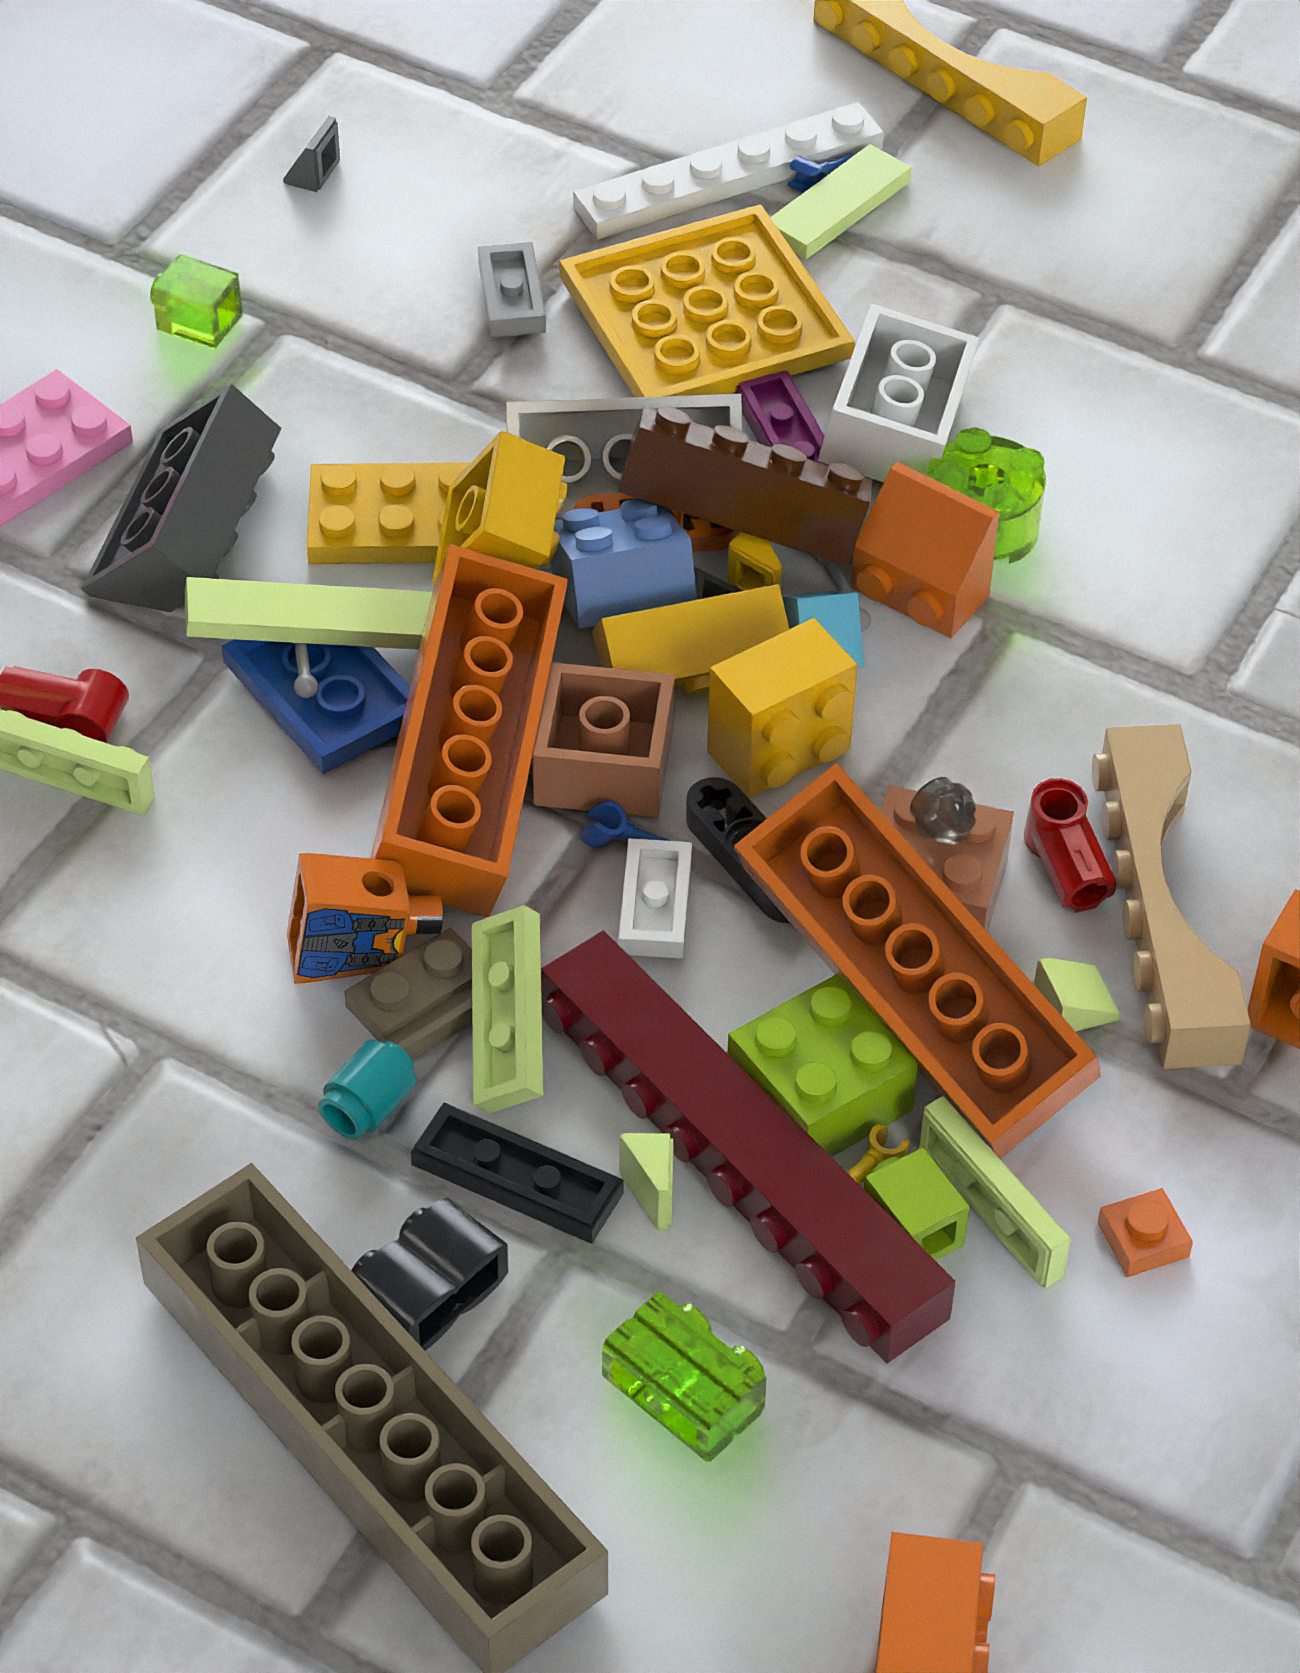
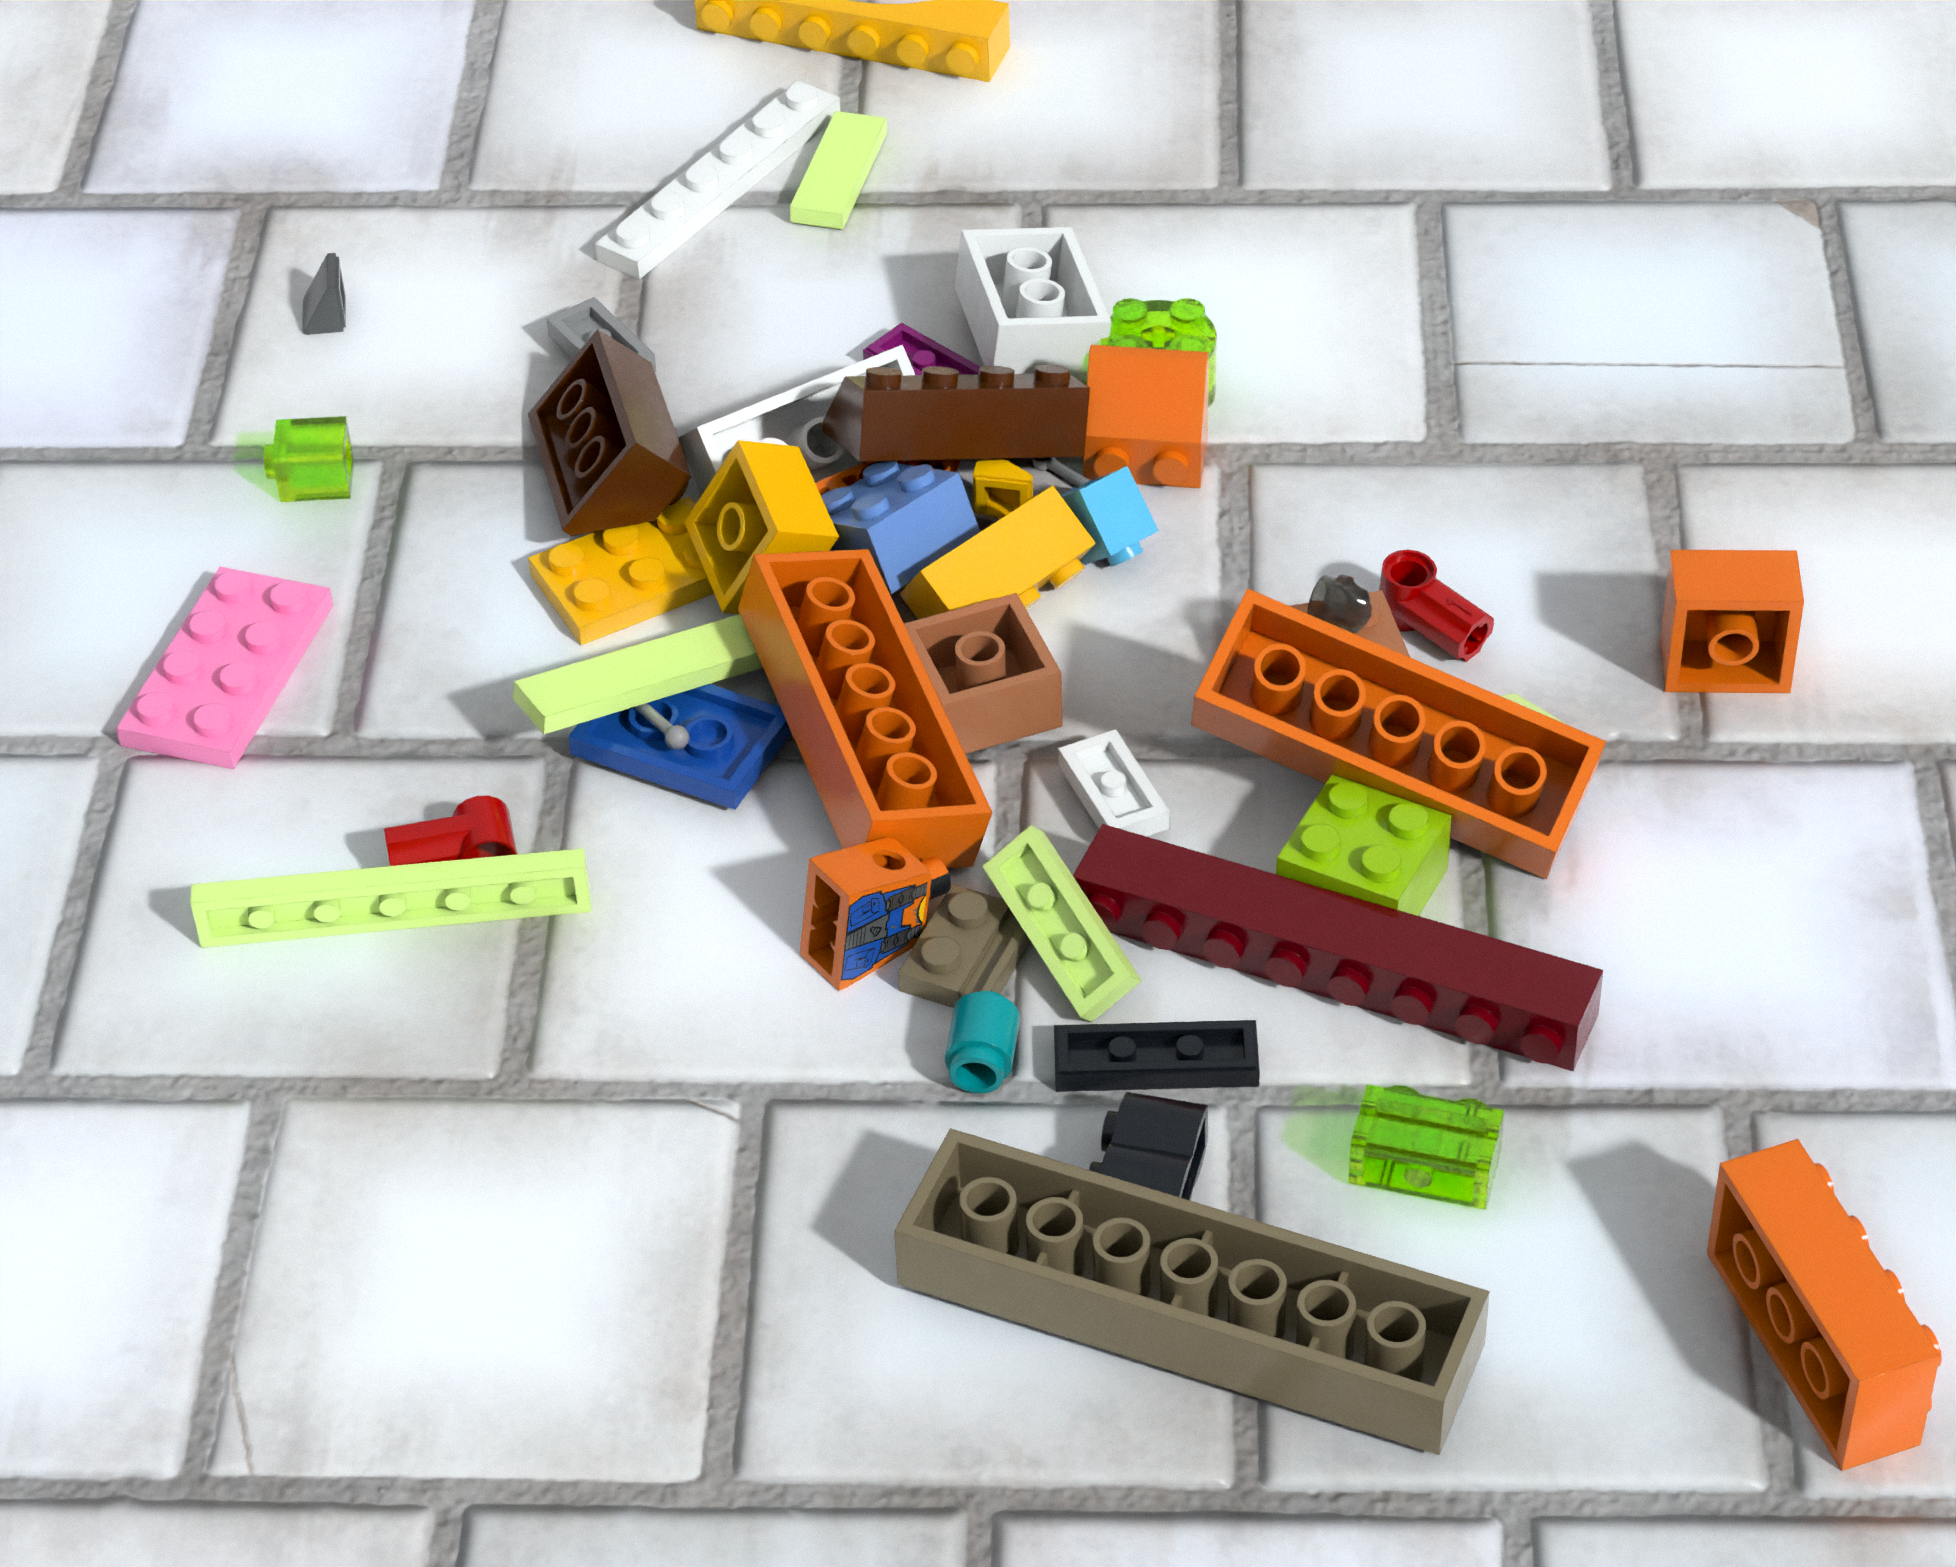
camera: 25 degrees left, 5 degrees down
dark grey slope [81,383,282,612] -> none
yellow plate [559,204,855,397] -> none
blue hand [580,801,671,848] -> none
yellowish green slope [619,1133,673,1230] -> none
black beam [686,777,790,923] -> none
yellow brick [707,618,858,798] -> none
blue hand [787,153,854,193] -> none
yellow hand [847,1124,909,1184] -> none
lime brick [864,1147,970,1260] -> none
yellowish green tile [919,1096,1071,1289] -> none
tan arch [1092,724,1251,1069] -> none
orange plate [1097,1188,1193,1277] -> none
none -> reddish brown slope [528,329,692,536]

